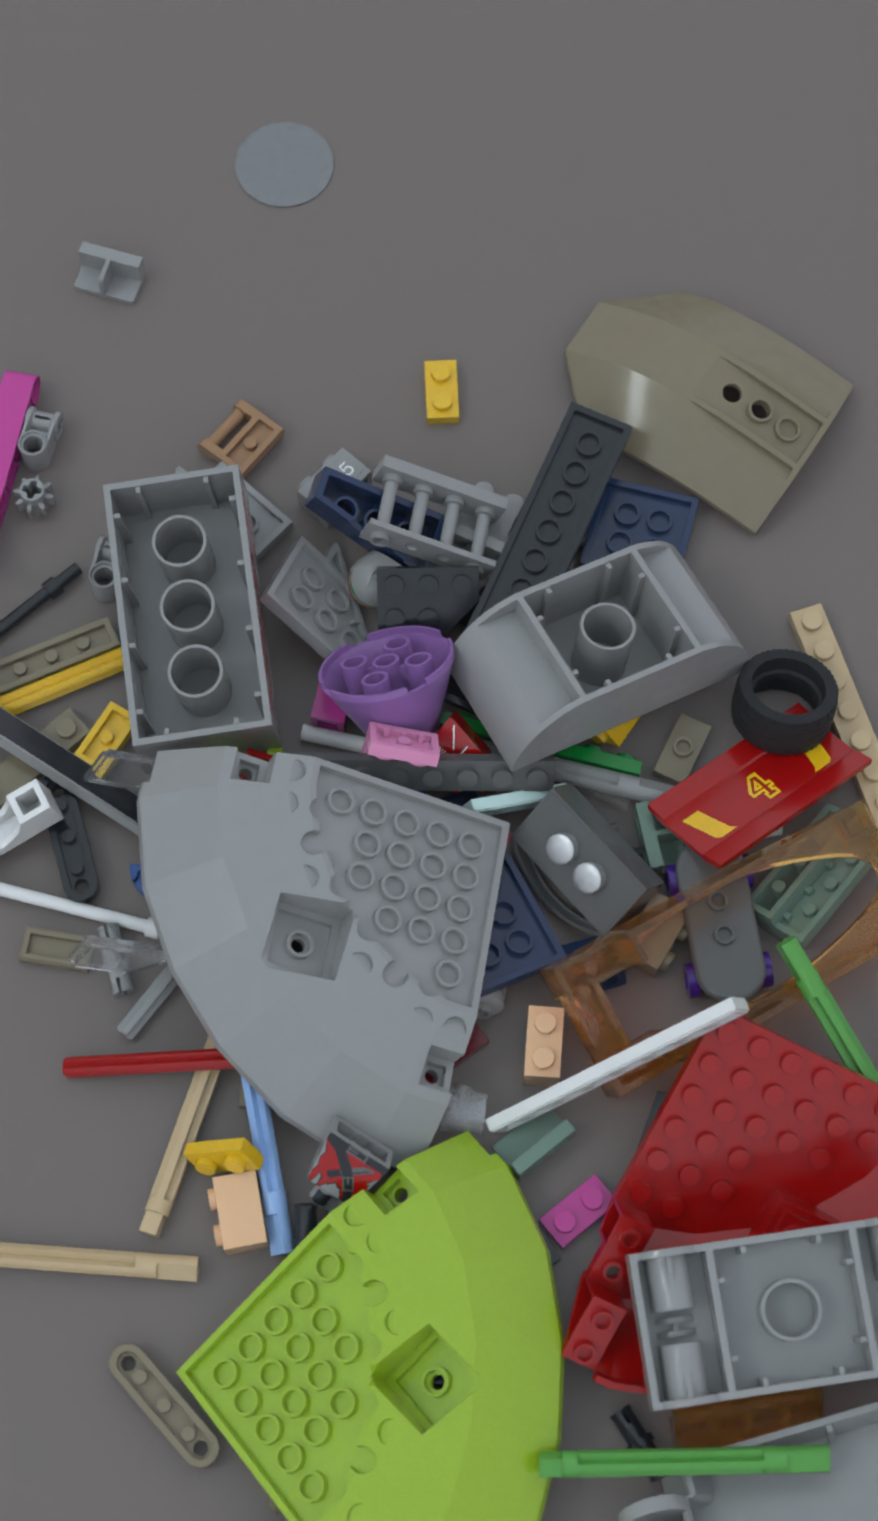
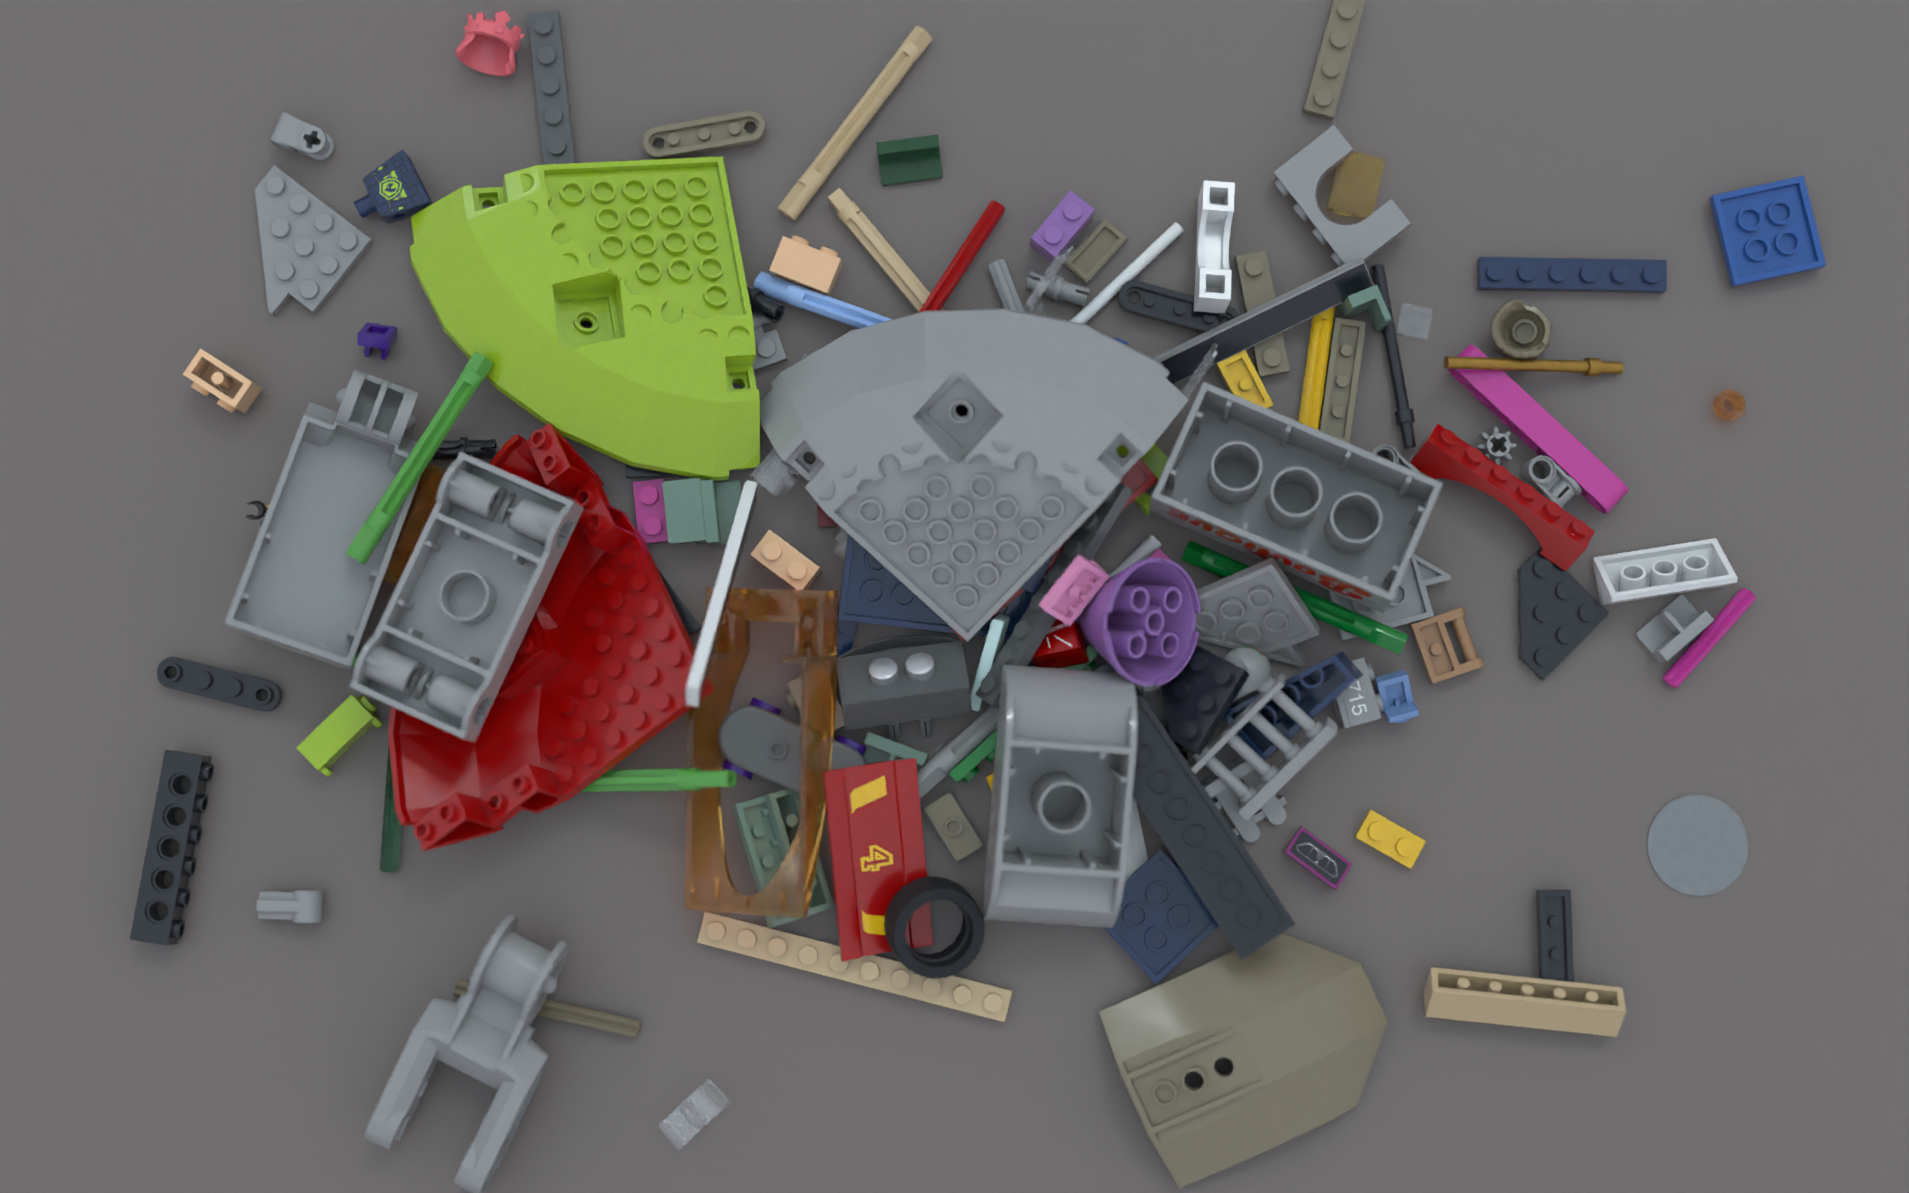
camera: 125 degrees right, 15 degrees up
yellow plate [183,1137,264,1175] -> none
torso [307,1115,394,1207] -> none
none -> sand green panel [662,477,706,544]
none -> dark green panel [876,134,943,186]
none -> medium lavender brick [1030,190,1095,265]
none -> green piece [1181,540,1408,655]
none -> slope [1282,826,1352,890]
none -> medium blue bracket [1375,669,1419,723]
none -> red arch [1410,424,1595,571]
none -> tan brick [1423,967,1626,1037]
none -> black plate [1517,547,1609,680]
none -> black plate [1536,889,1574,982]
none -> white slope [1593,538,1738,605]
none -> dark pink axle [1663,588,1756,688]

